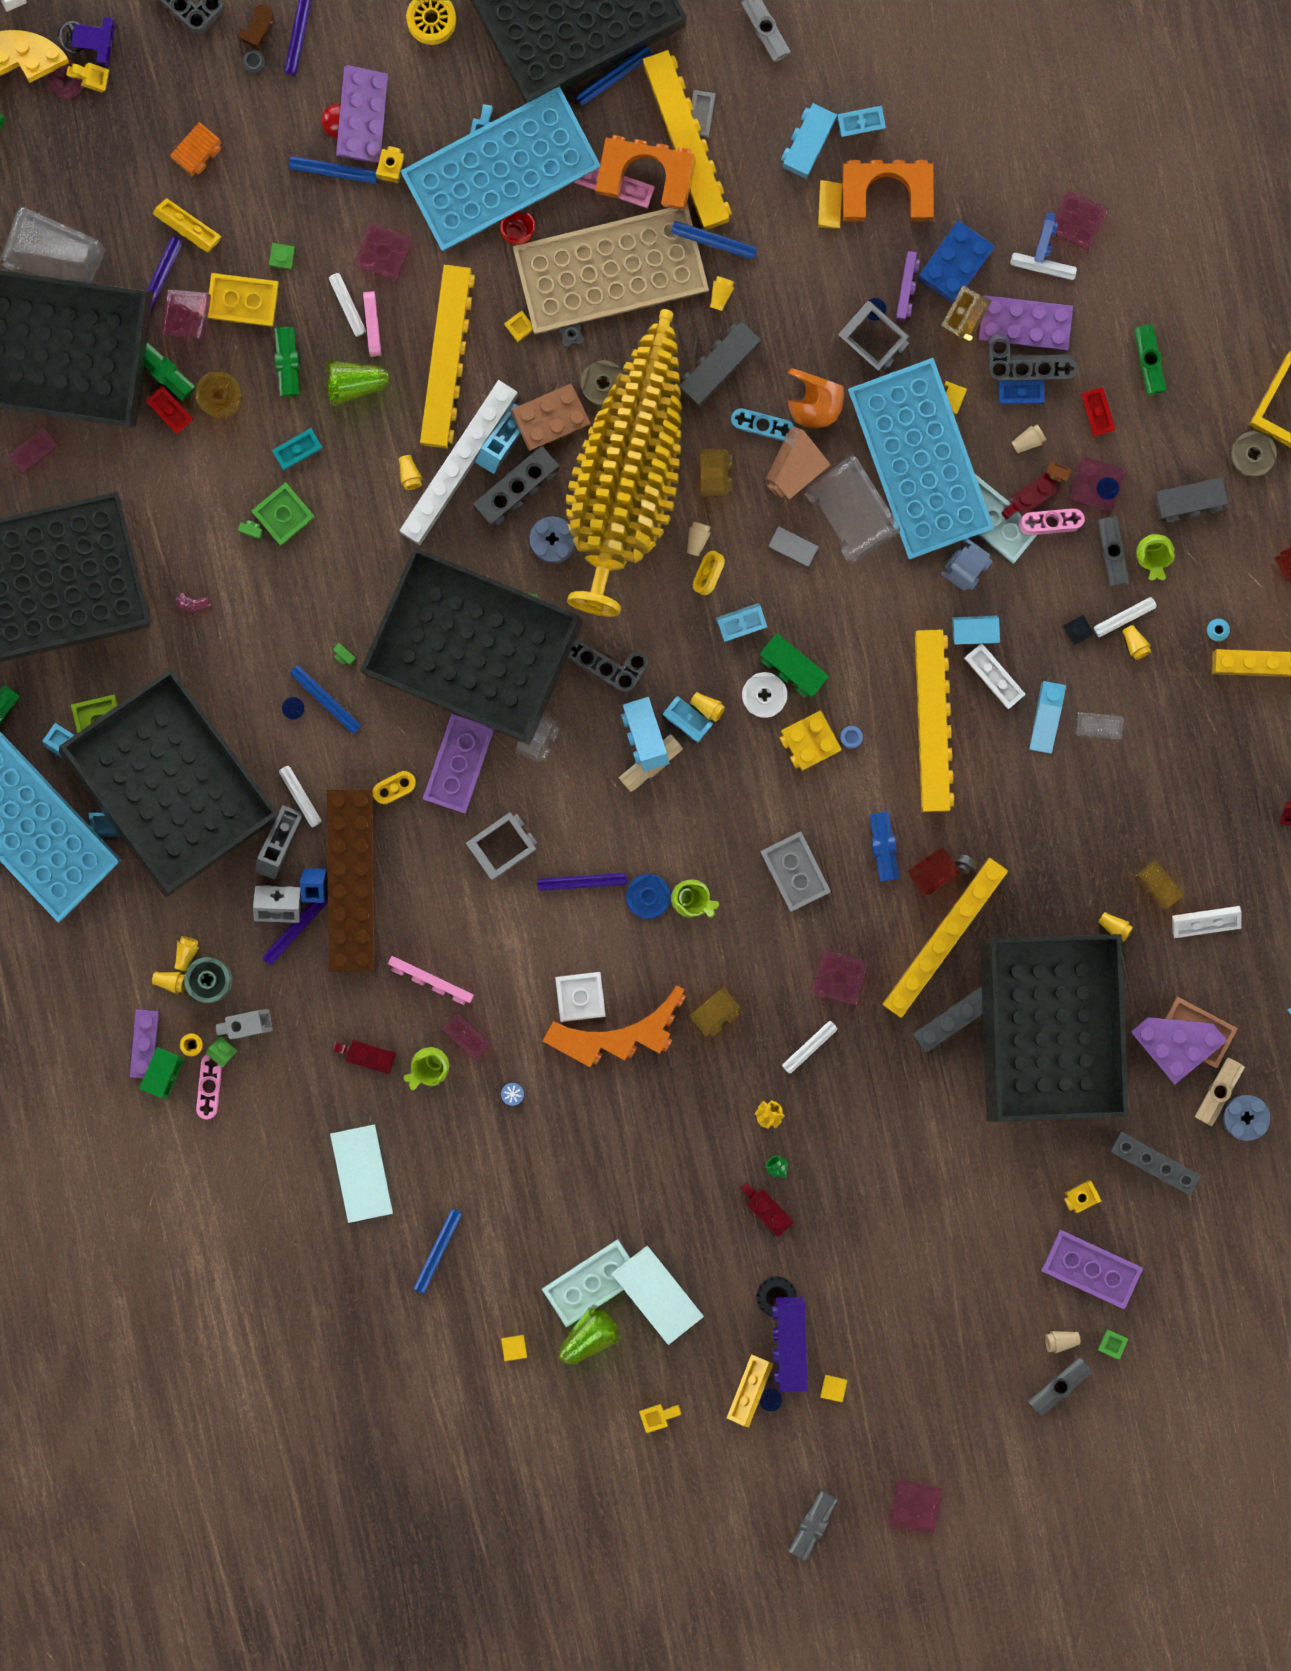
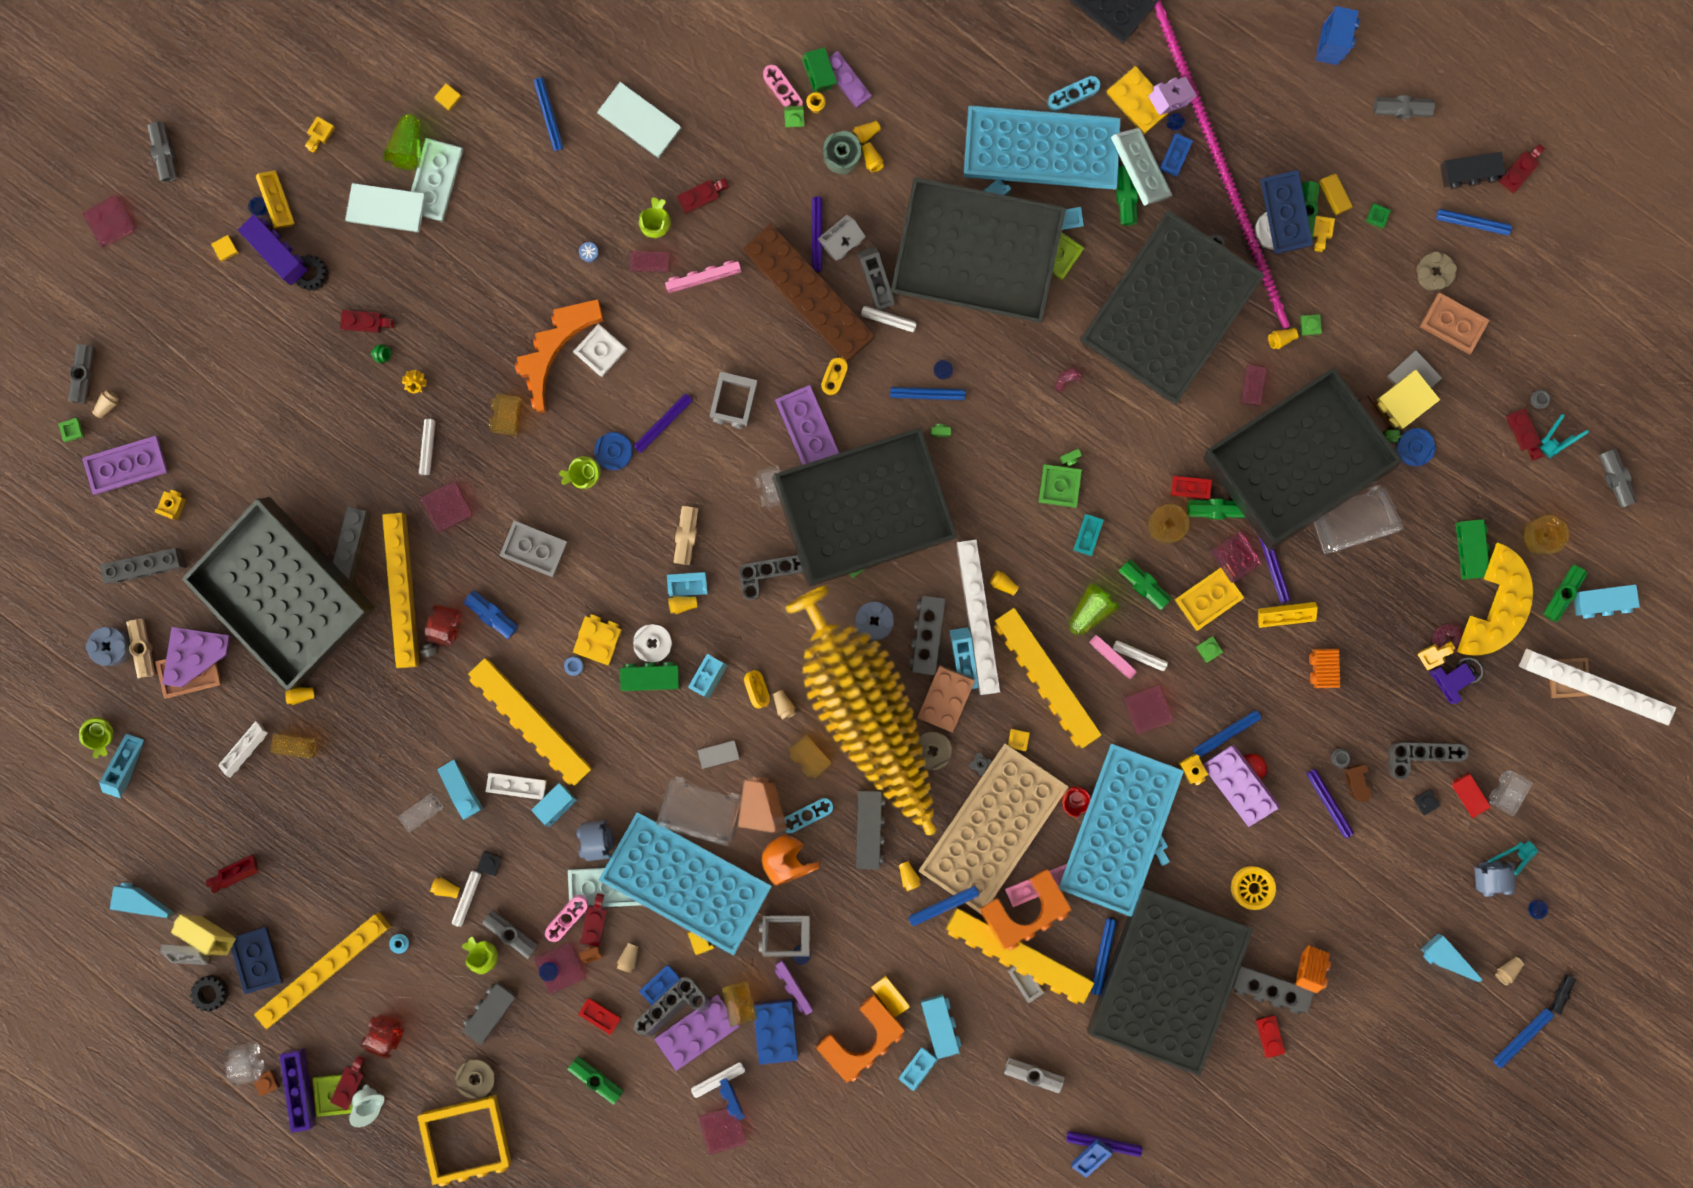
camera: 140 degrees right, 0 degrees up
light grey torso [216,1009,273,1040] -> none
blue brick [300,868,328,903] -> none
medium azure brick [621,697,670,772] -> none

